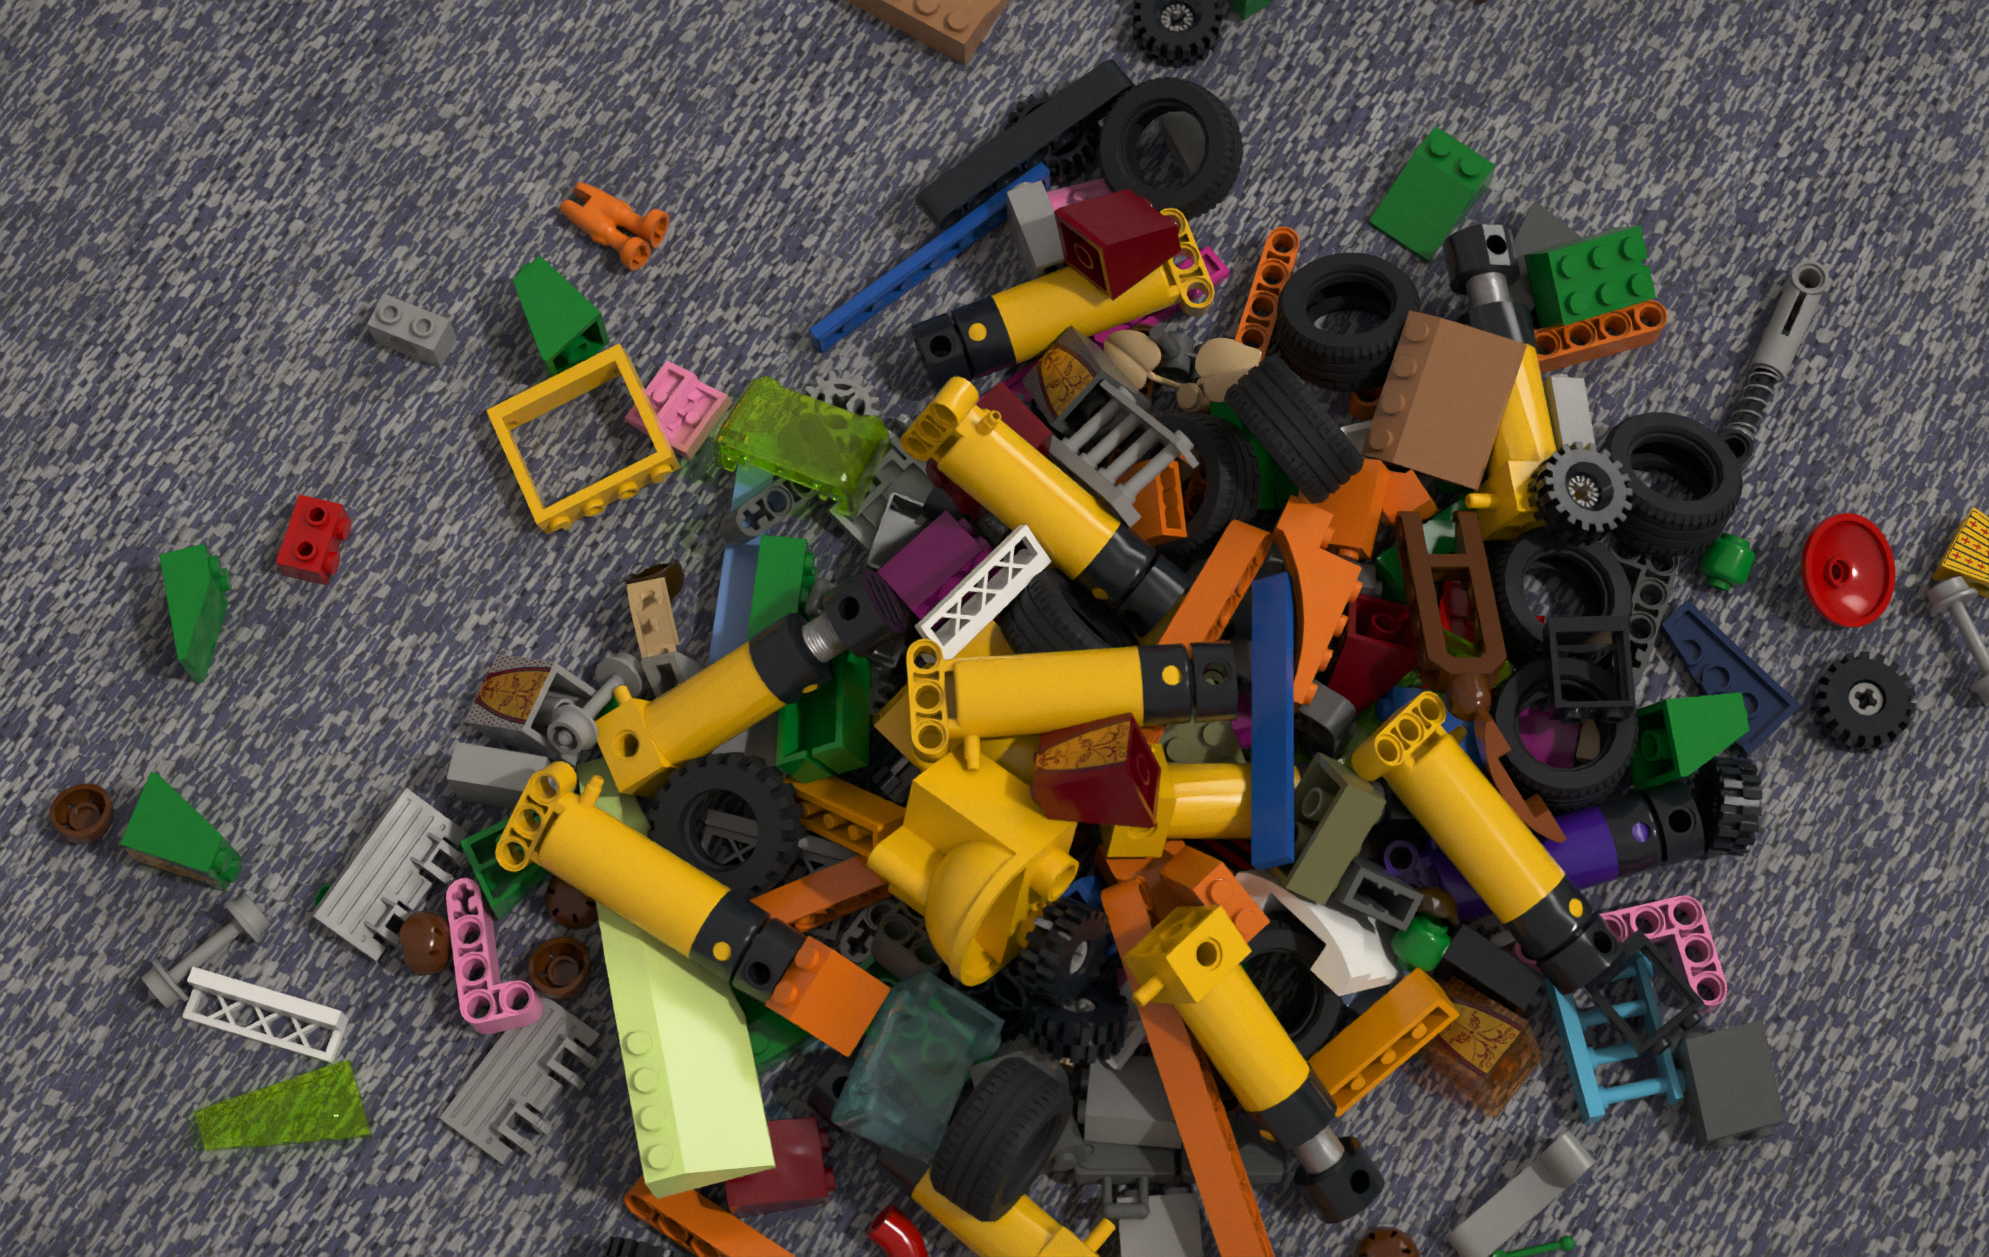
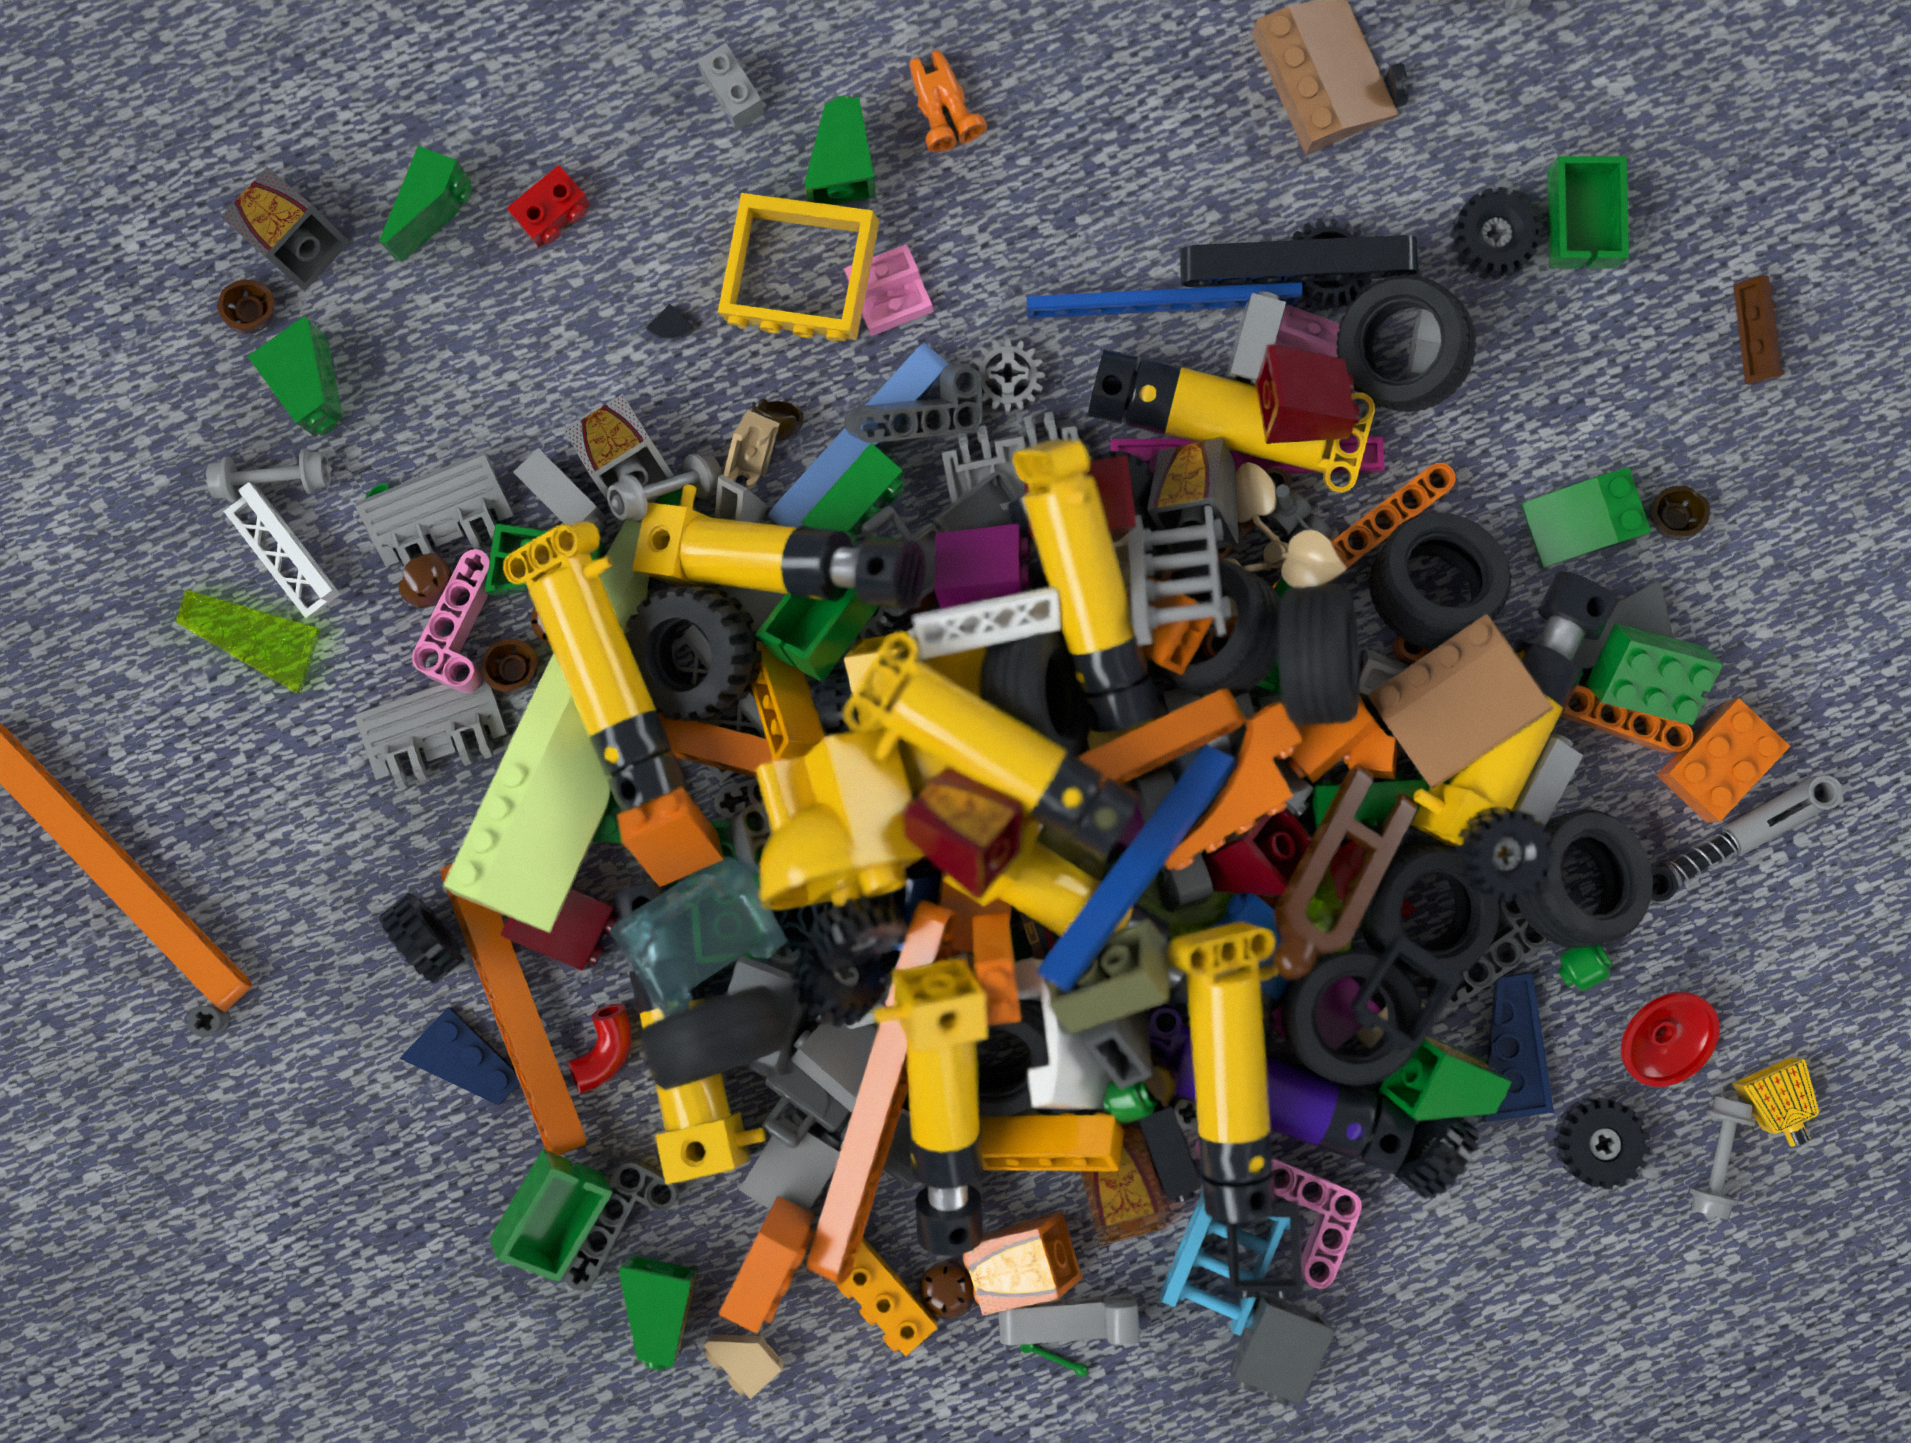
camera: 30 degrees right, 15 degrees up
clear neon green windscreen [712,376,890,518] -> none
dark orange slope [1474,705,1567,843] -> none
none -> dark grey slope [221,167,350,292]
none -> black tile [646,304,695,339]
none -> slope [963,1211,1083,1315]
none -> dark brown helmet [1650,486,1710,541]
none -> orange brick [1656,698,1790,823]

